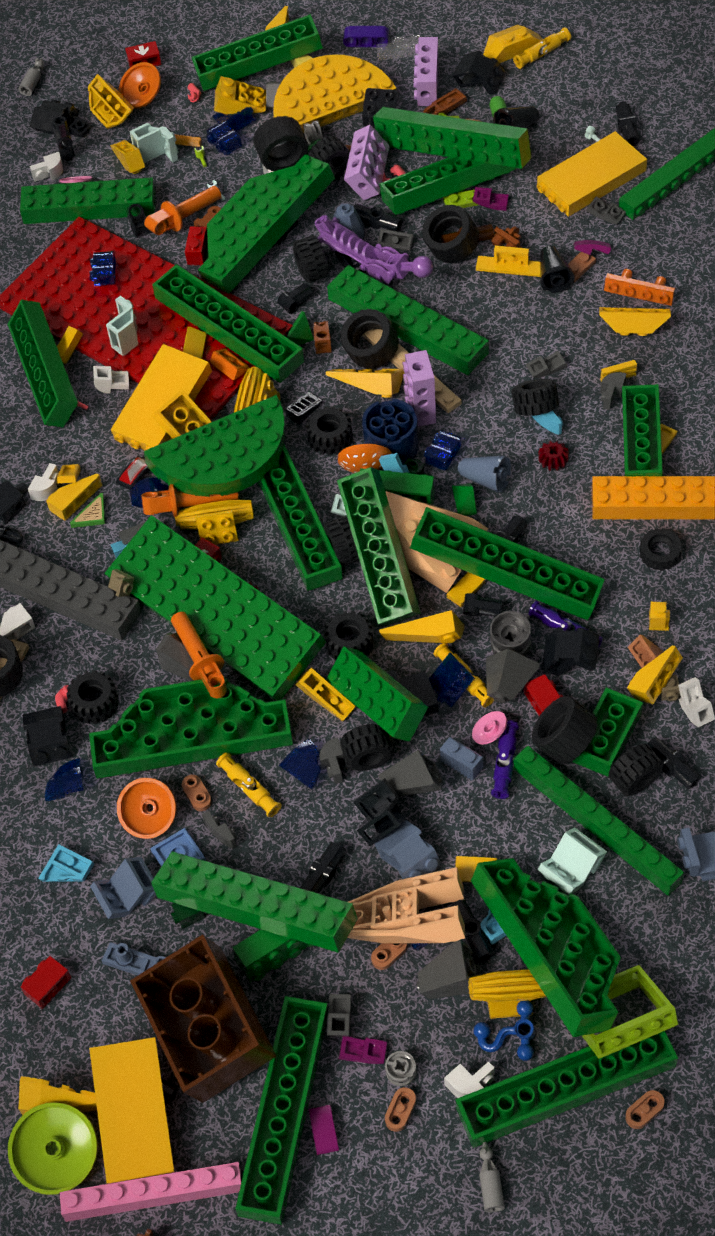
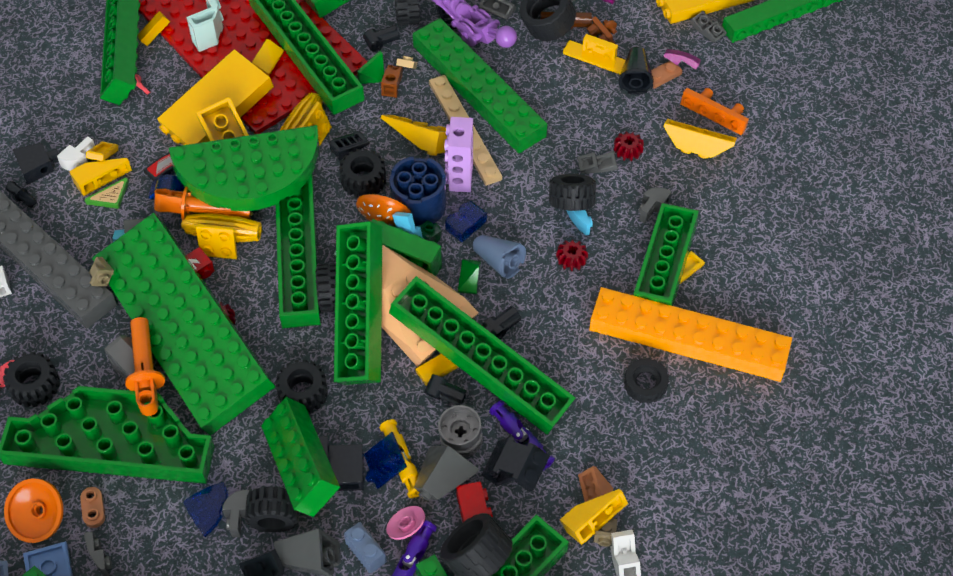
camera: 10 degrees right, 0 degrees up
white brick [93,366,129,393] -> none
orange slope [210,349,249,380] -> none
yellow piece [216,752,282,817] -> none
yellow slope [295,668,356,721] -> none
black tyre [340,309,399,369] -> none
yellow wedge [379,610,465,643] -> none
yellow tile [600,360,637,382] -> none
yellow brick [649,602,670,631] -> none
none -> tan plate [396,56,418,69]
none -> dark red gear [613,131,644,161]

